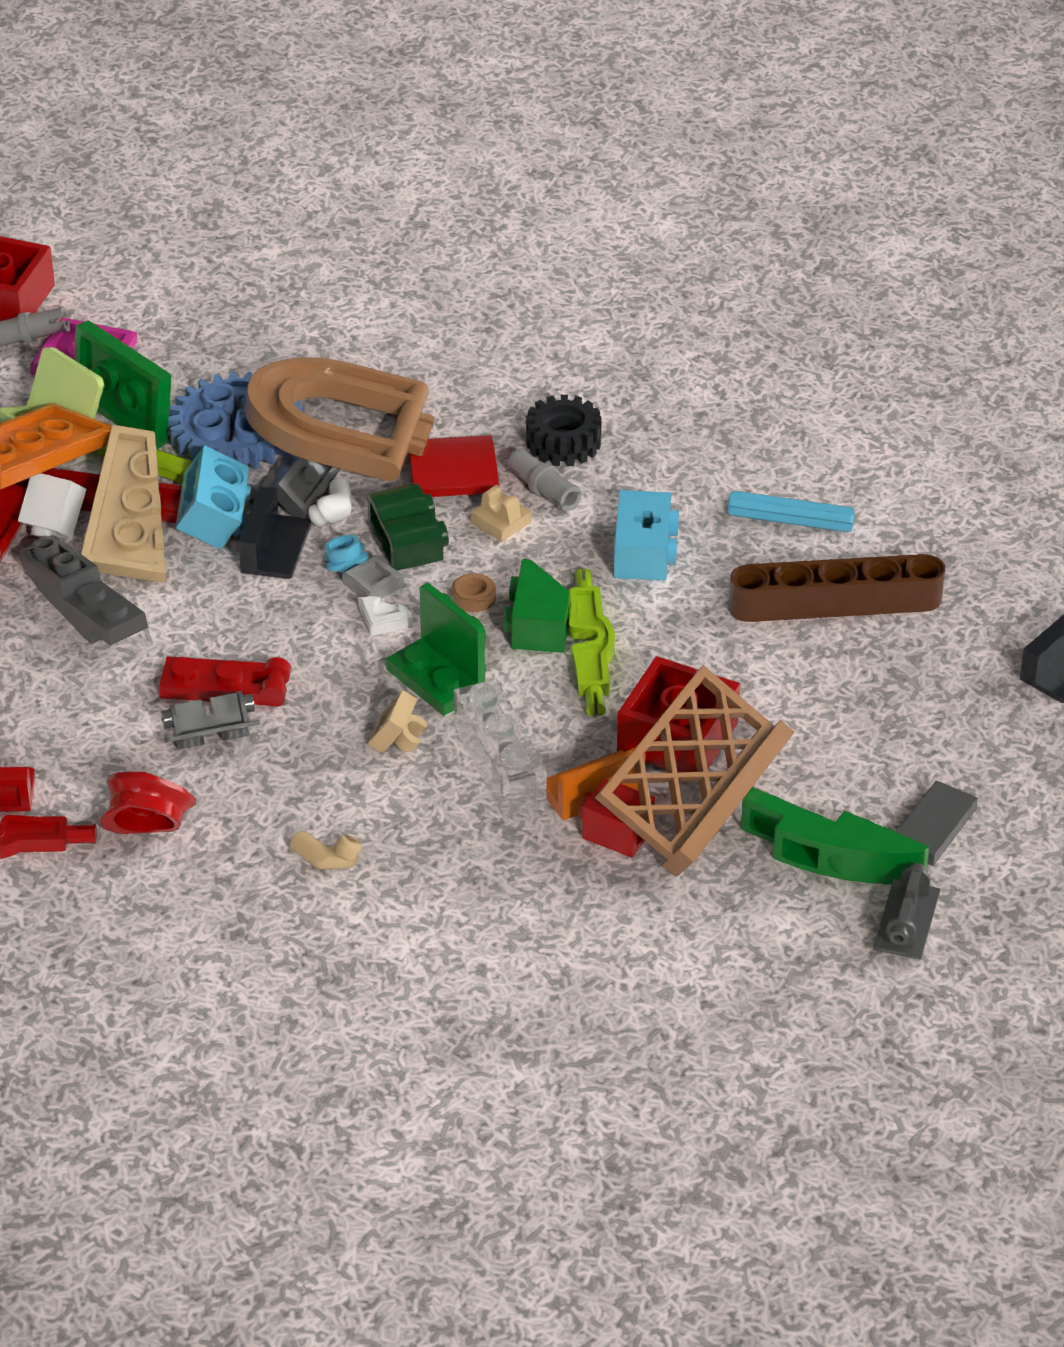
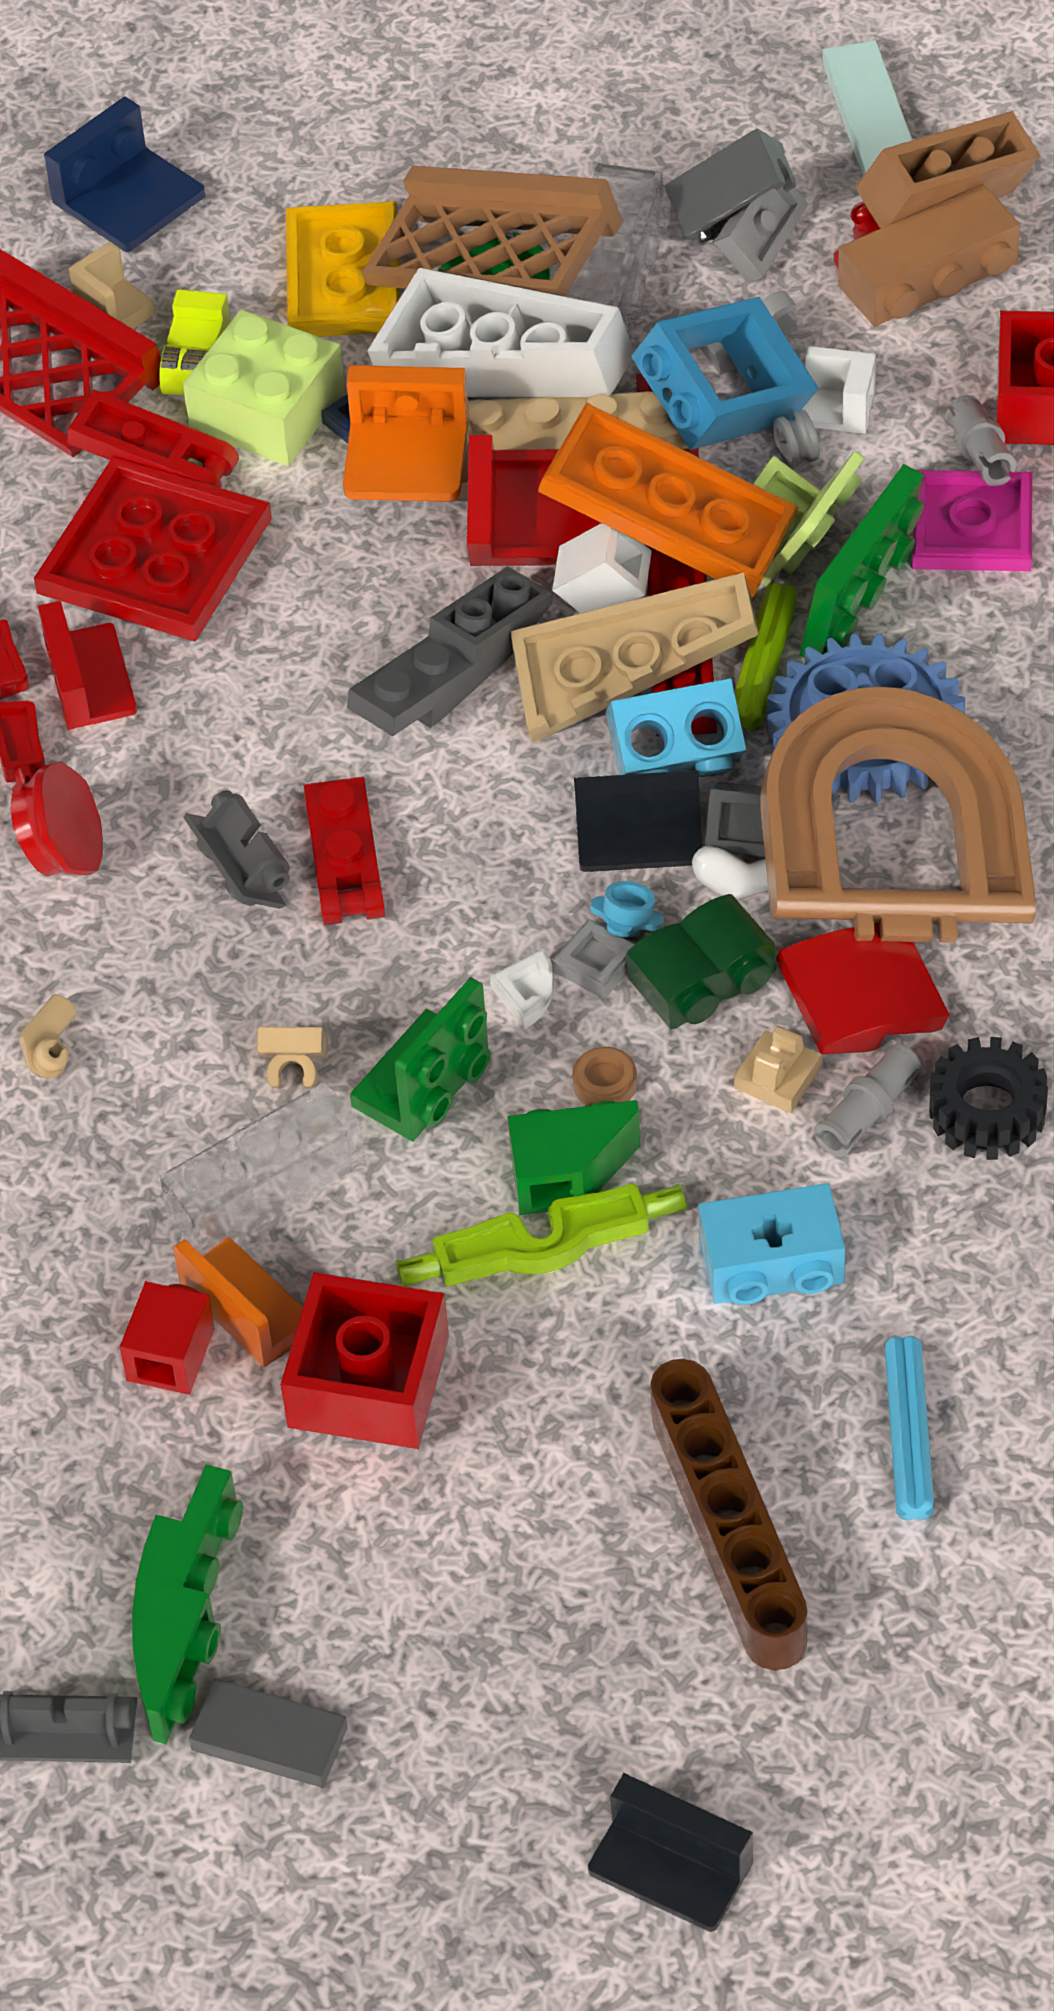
camera: 80 degrees right, 10 degrees up
medium nougat fence [595,665,794,877] -> none

